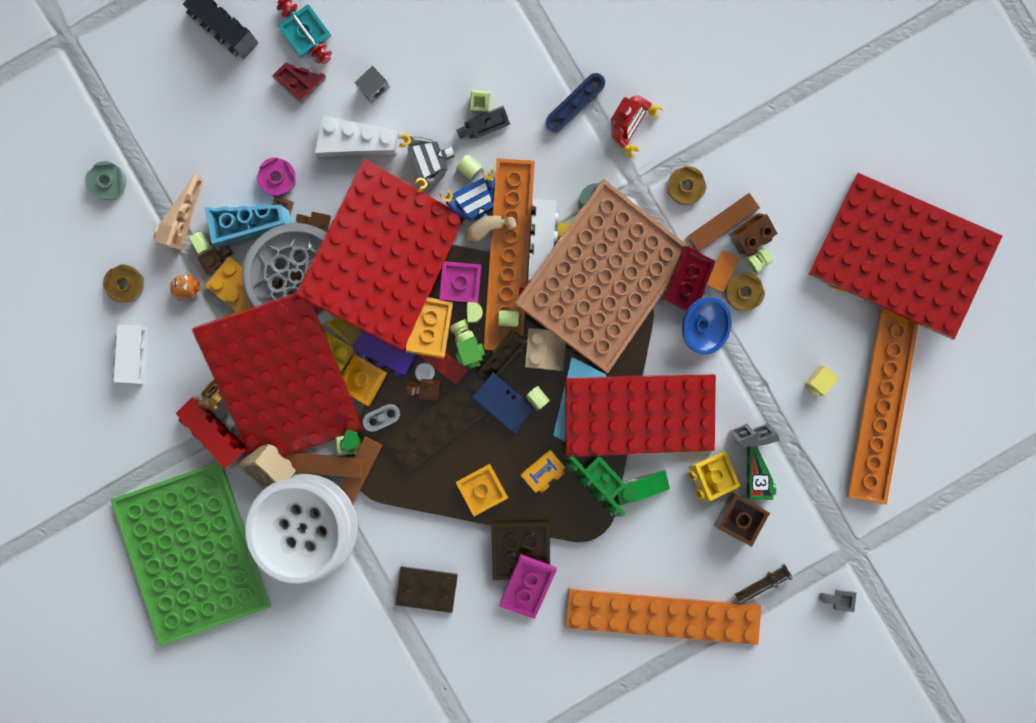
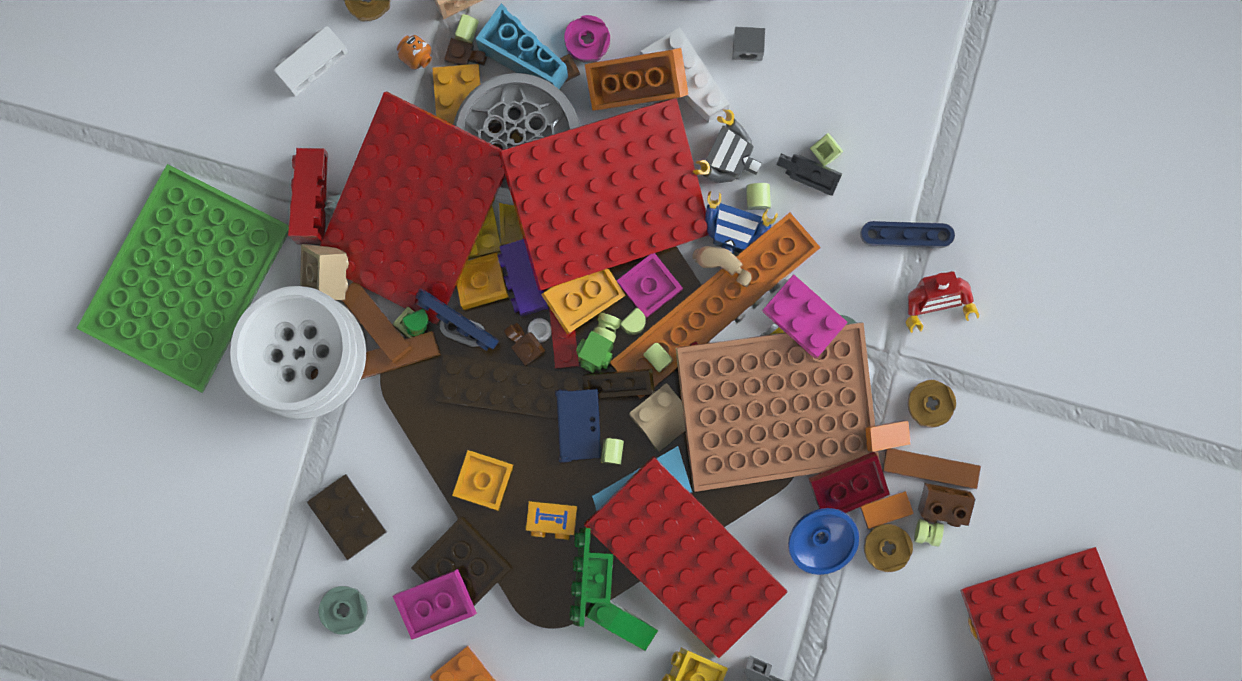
camera: 45 degrees right, 5 degrees down
pearl gold plate [198,380,223,411] -> none
reddish brown plate [296,212,332,233] -> none
none -> sand green plate [318,586,368,635]
none -> dark blue plate [415,288,499,350]
none -> orange brick [585,48,689,111]
none -> dark pink plate [762,275,848,359]
none -> tile [865,421,910,452]

